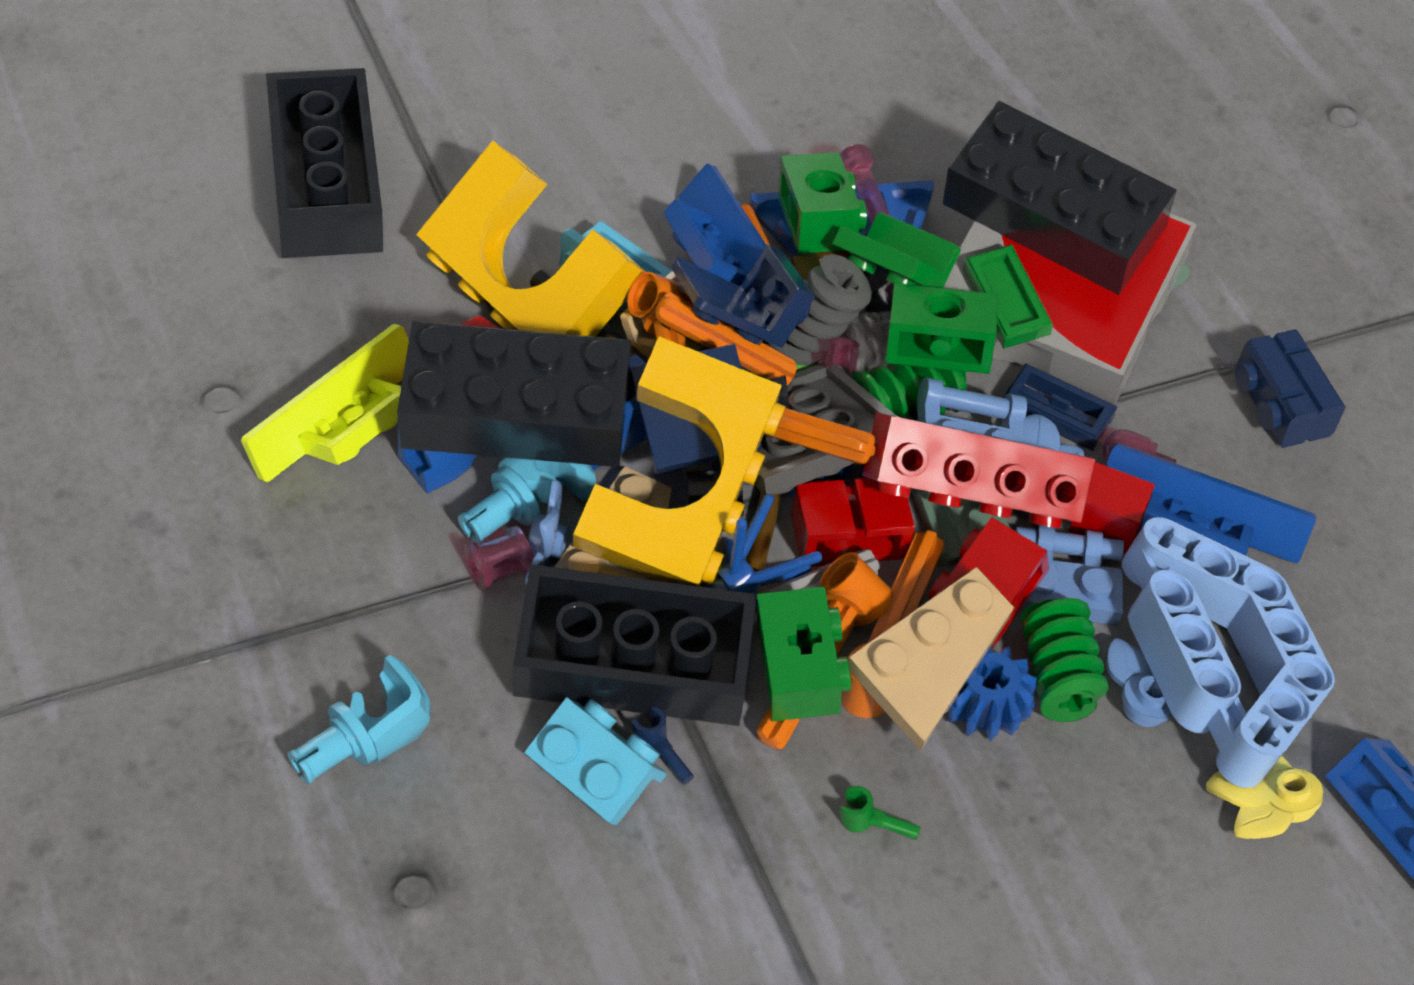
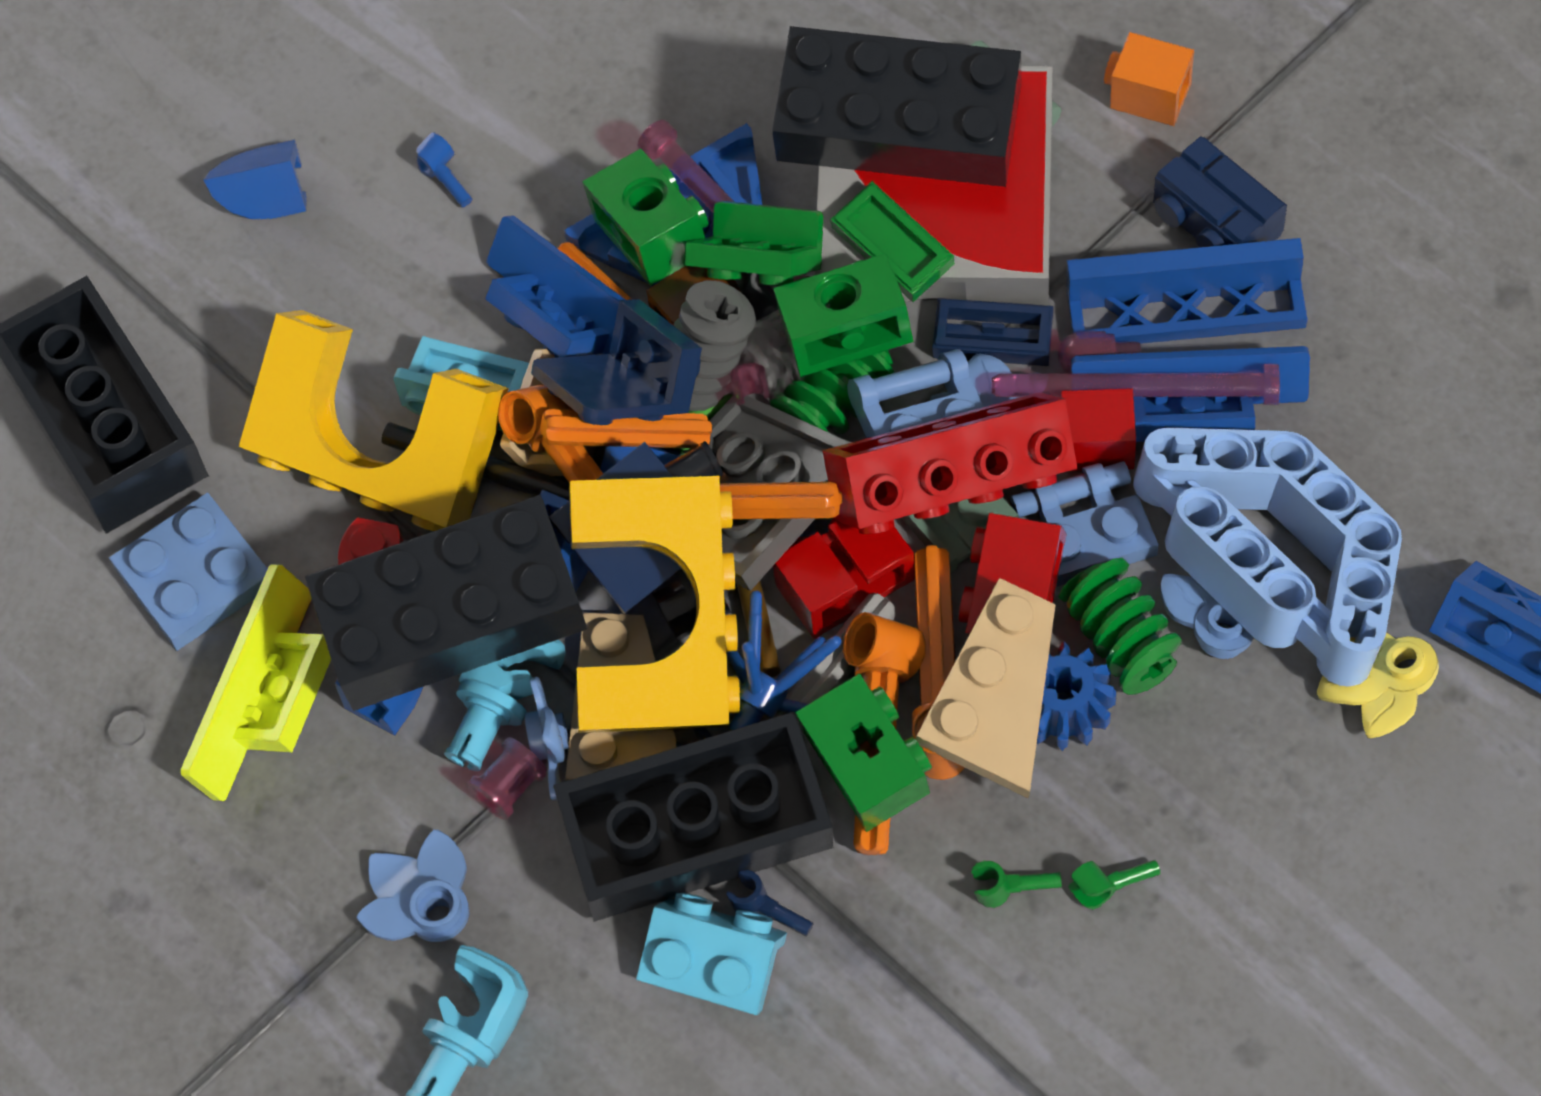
camera: 10 degrees left, 10 degrees up
none -> medium blue plate [109,492,268,651]
none -> blue brick [203,139,307,219]
none -> medium blue plate [357,829,469,942]
none -> blue hand [416,133,472,207]
none -> clear pink bar [992,364,1280,405]
none -> blue fence [1066,238,1307,350]
none -> green hand [1068,860,1160,909]
none -> orange brick [1104,32,1194,126]

